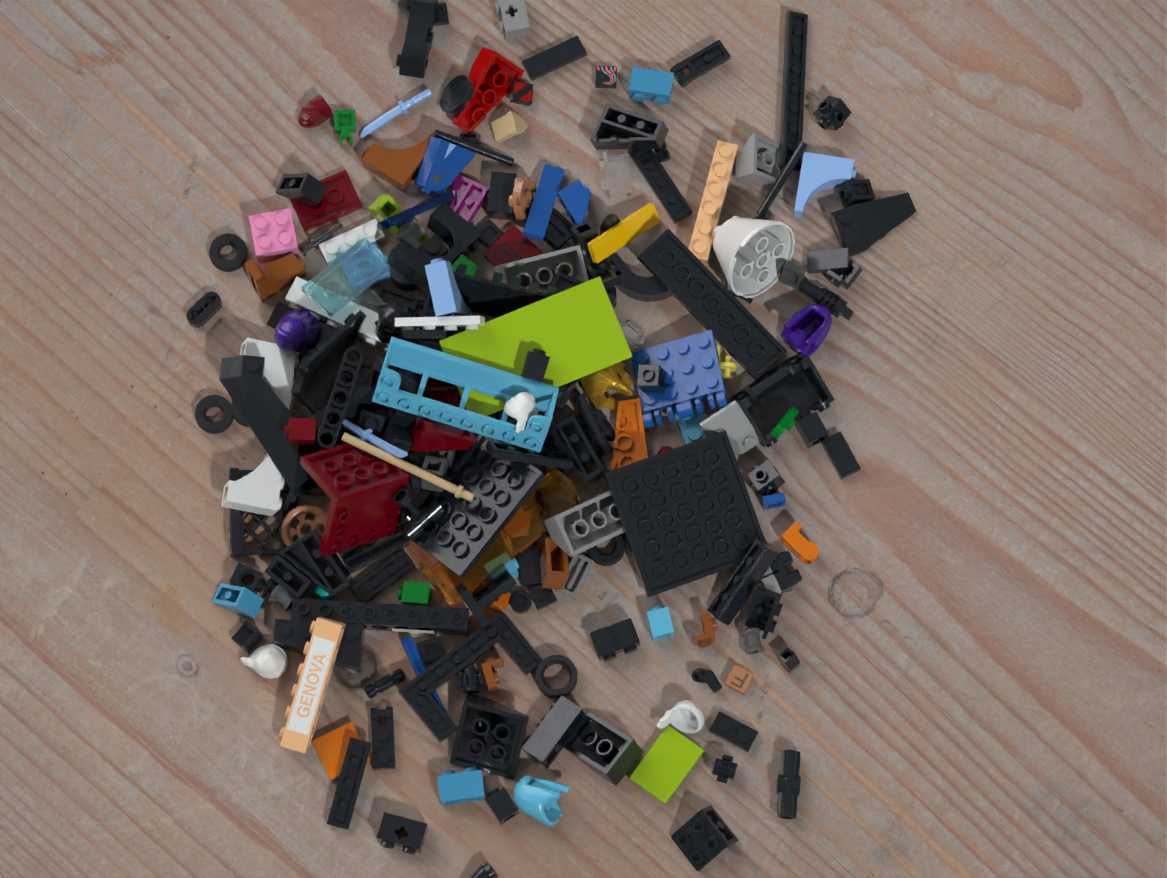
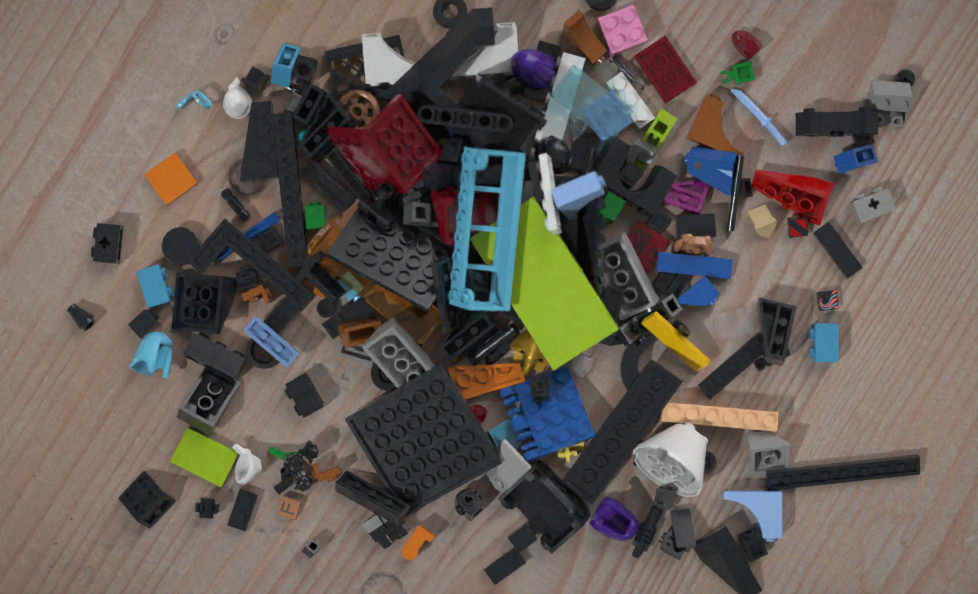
camera: 80 degrees right, 15 degrees up
black slope [275,173,326,205] -> none
light nougat brick [278,617,346,753] -> none
dark red brick [284,418,316,445] -> none
black tile [327,737,372,830] -> none
tan bar [341,432,475,502] -> none
light blue sword [342,418,408,458] -> none
black plate [371,707,396,770] -> none
clear blue tile [377,191,455,231] -> none
black tile [440,75,474,115] -> none
white hat [504,392,539,433] -> none
black brick [521,348,550,382] -> none
medium azure brick [646,606,674,642] -> none
black plate [670,40,731,88] -> none
dark grey bush [741,628,765,655] -> none
black bracket [744,585,783,639] -> none
black bar [757,141,808,217] -> none
blue tile [762,493,786,510] -> none
green plate [771,406,799,439] -> none
black piece [777,750,801,820] -> none
black brick [813,96,852,131] -> none
none -> black tile [162,227,201,265]
none -> medium azure piece [176,91,212,110]
none -> medium blue plate [243,316,300,368]
none -> black plant [268,440,318,492]
none -> blue slope [833,144,878,174]

